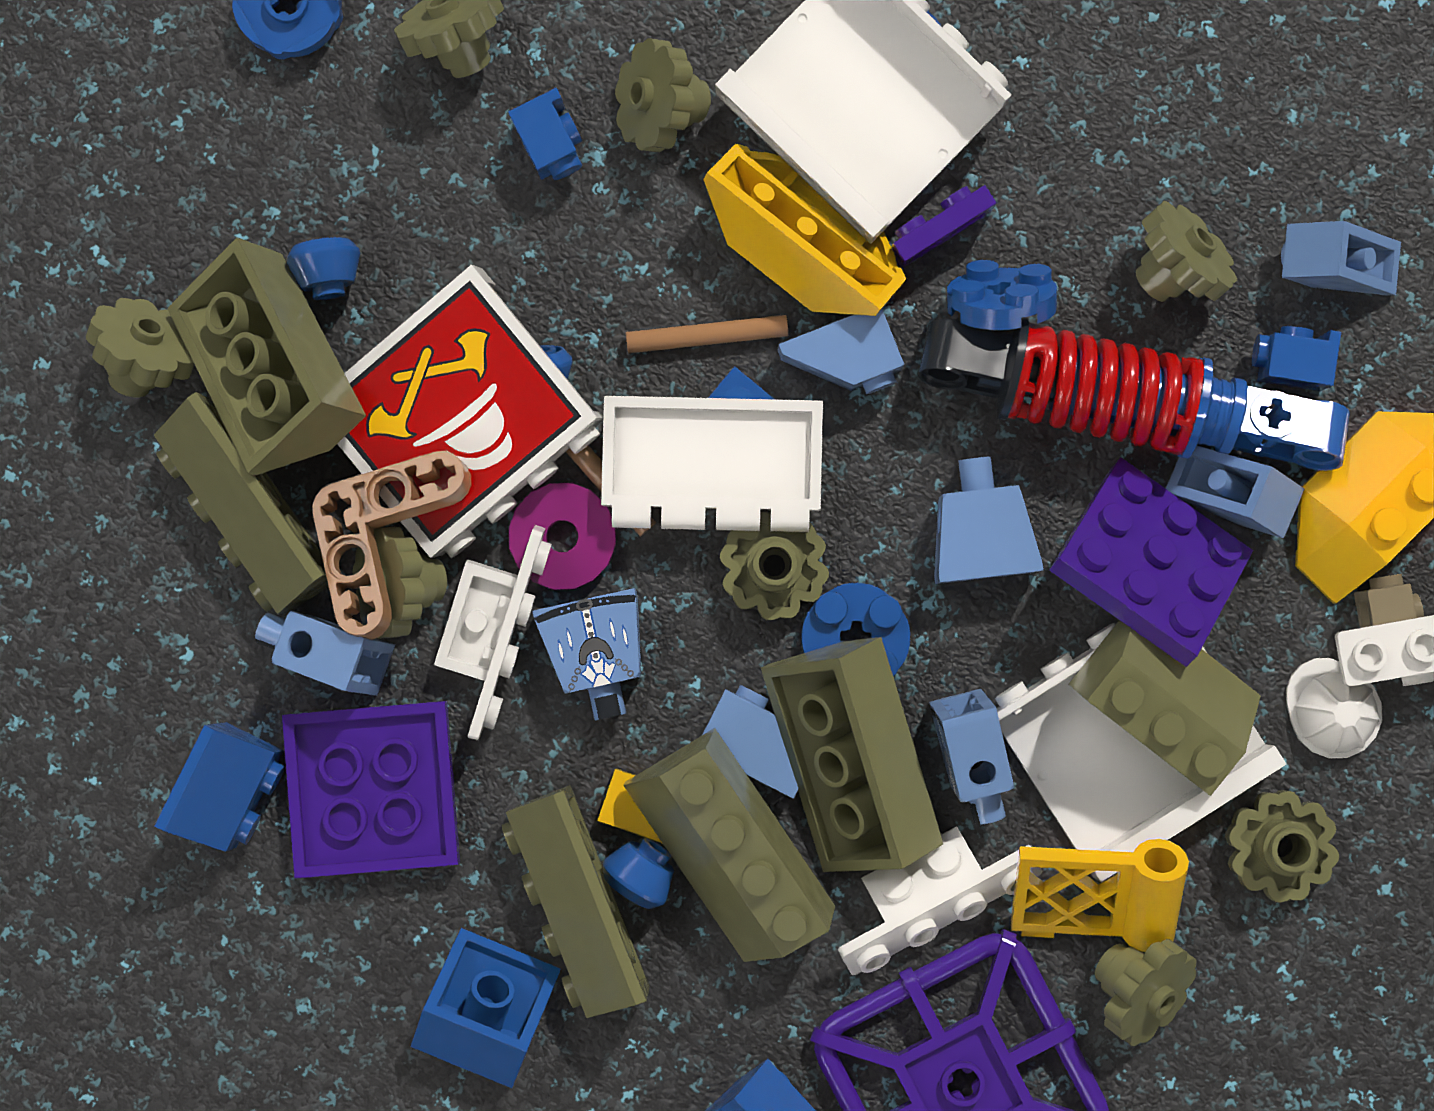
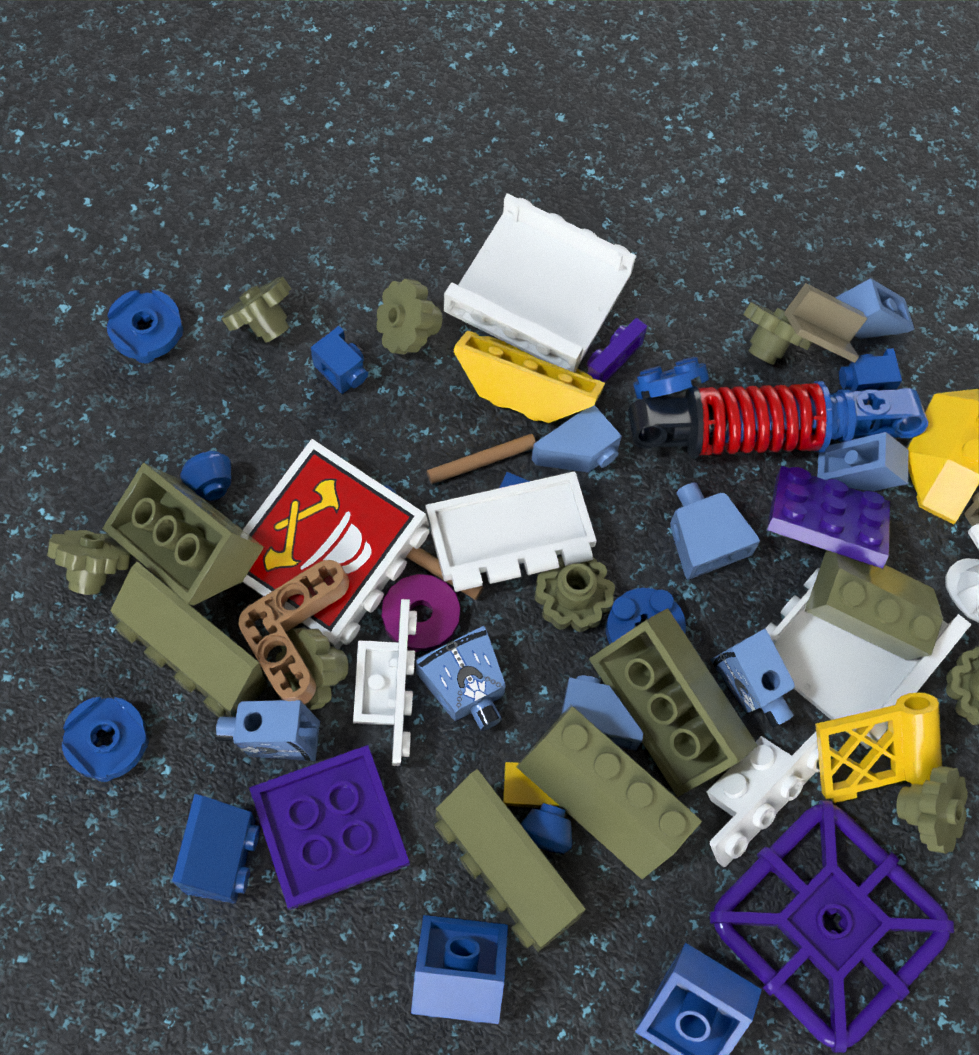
camera: 25 degrees left, 20 degrees down
none -> blue plate [62,697,149,782]
none -> dark tan panel [784,283,867,363]

